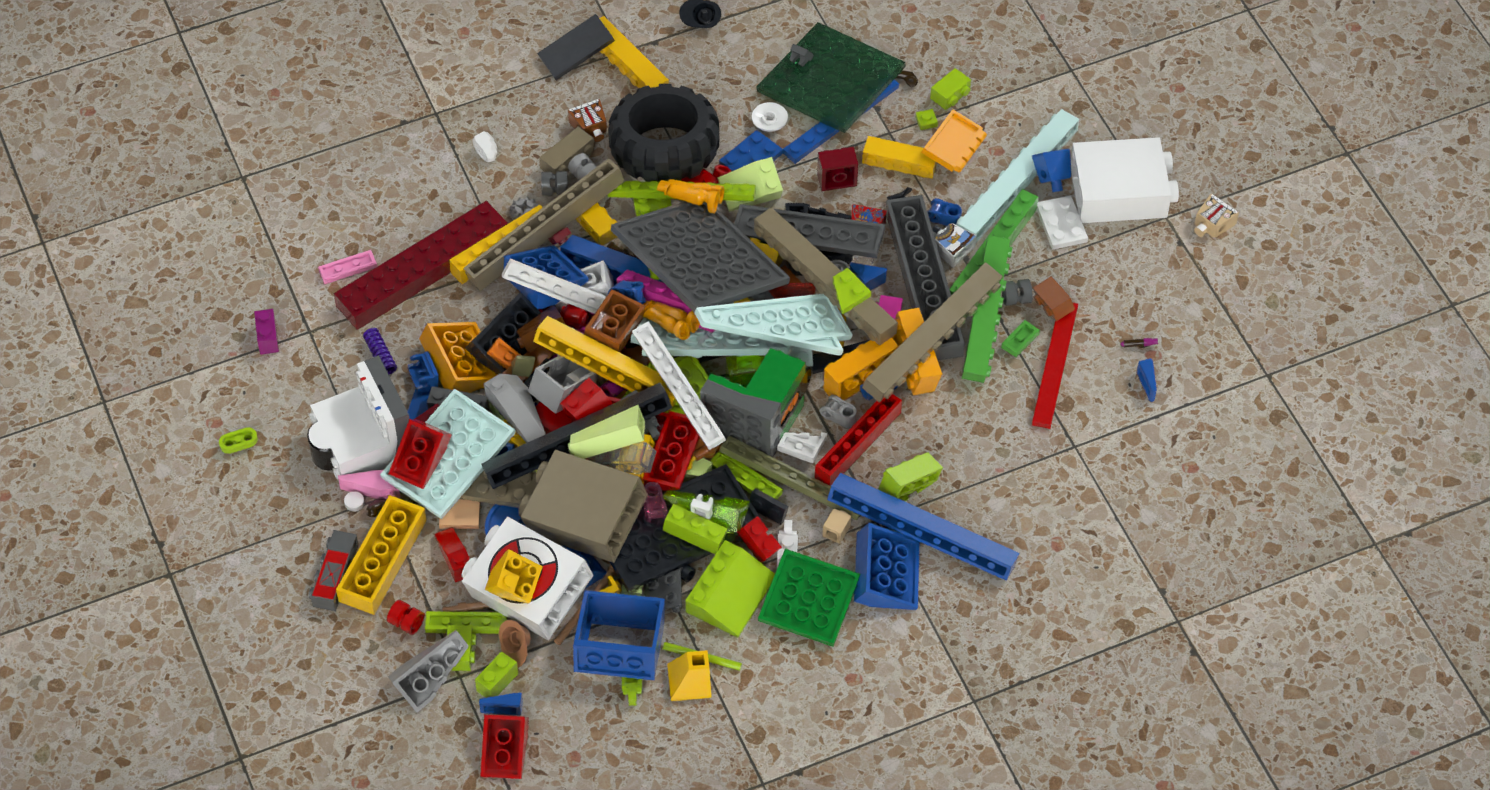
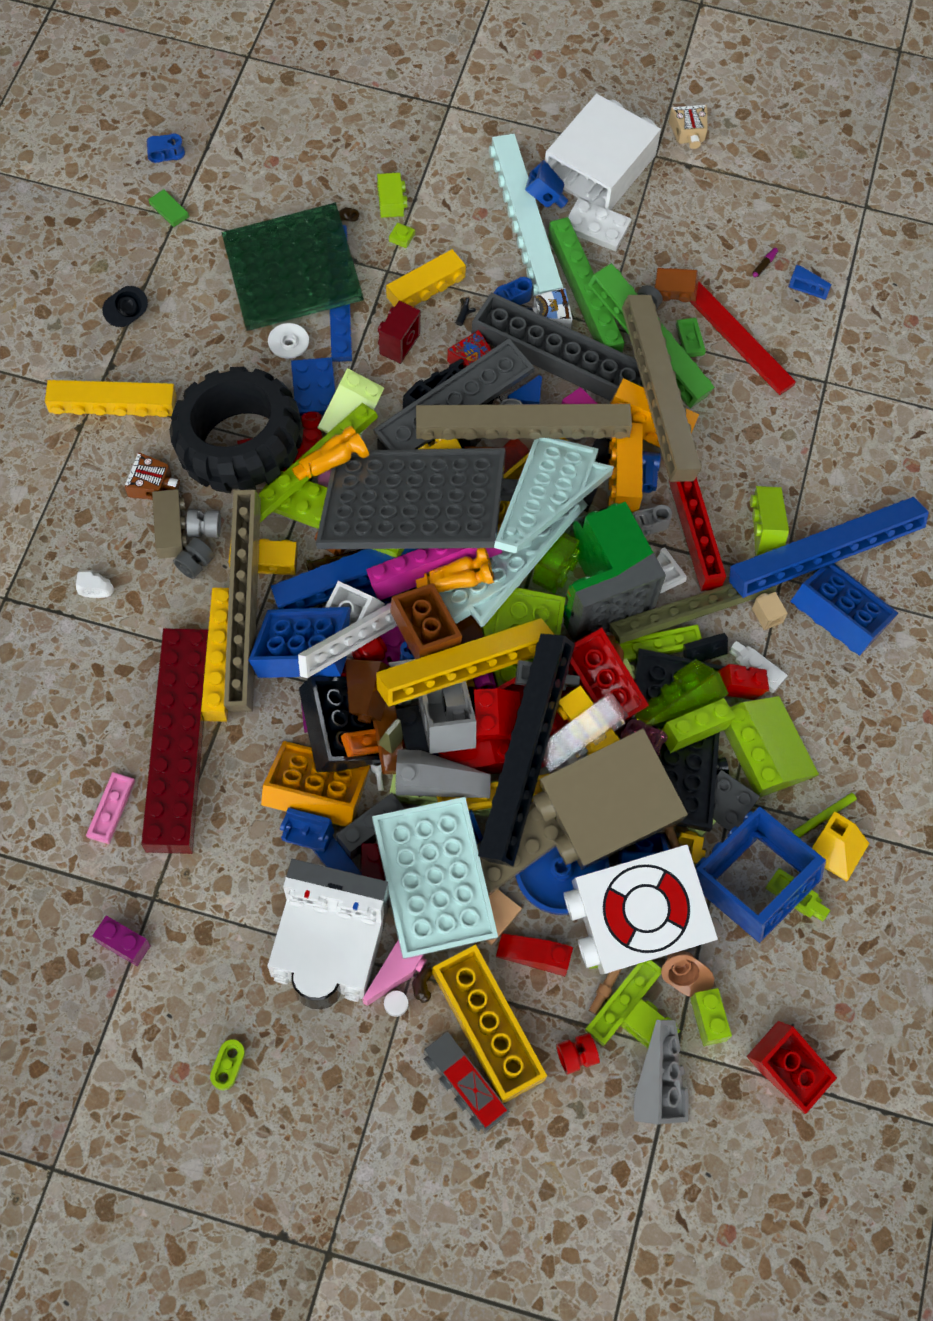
camera: 55 degrees left, 10 degrees up
dark purple piece [363,328,397,375] -> none
red slope [388,419,452,489] -> none
blue slope [479,693,523,716] -> none
yellow slope [485,549,543,604] -> none
light grey gear [510,197,538,219] -> none
black tile [537,14,615,80] -> none
dark red plate [548,227,571,245] -> none
yellowish green slope [568,405,645,459] -> none
blue piece [608,280,646,304] -> none
white plate [632,321,726,450] -> none
white tile [690,494,713,520] -> none
green plate [758,549,860,647] -> none
dark grey tile [790,44,814,67] -> none
lime wing [833,268,872,315] -> none
light orange hinge [921,109,987,173] -> none

